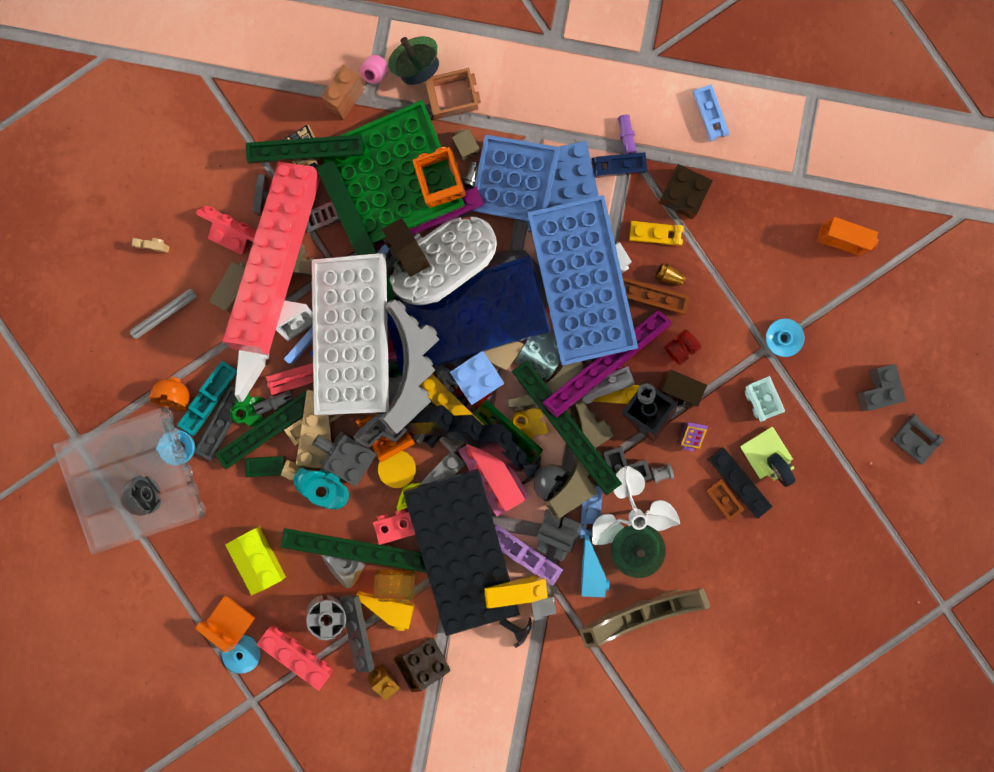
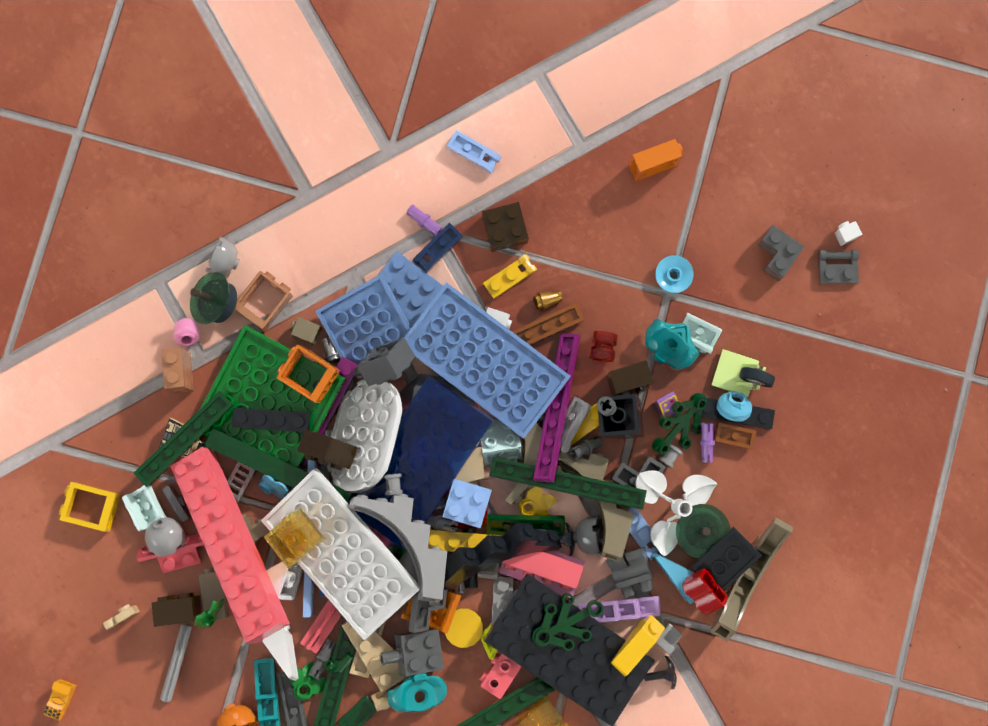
camera: 45 degrees left, 5 degrees down
none -> light orange leg [44,679,77,721]
none -> yellow window [59,482,121,532]
none -> light aqua bracket [122,485,166,532]
none -> light grey cylinder [145,517,186,557]
none -> dark brown brick [152,592,201,627]
none -> green plate [195,598,224,629]
none -> light grey cylinder [205,237,240,276]
none -> black plate [232,408,311,432]
none -> medium azure plate [258,475,289,500]
none -> clear yellow brick [264,508,326,569]
none -> dark green arm [324,653,354,673]
none -> dark grey brick [354,337,415,386]
none -> light grey bush [383,473,403,495]
none -> dark green plant [532,593,604,651]
none -> dark grey pin [568,435,603,460]
none -> teal piece [645,318,700,370]
none -> dark green plant [652,393,707,455]
none -> red brick [682,568,728,615]
none -> black tile [691,526,762,591]
none -> medium lavender pin [700,422,715,463]
none -> medium azure piece [717,391,752,422]
none -> white plate [834,221,863,246]

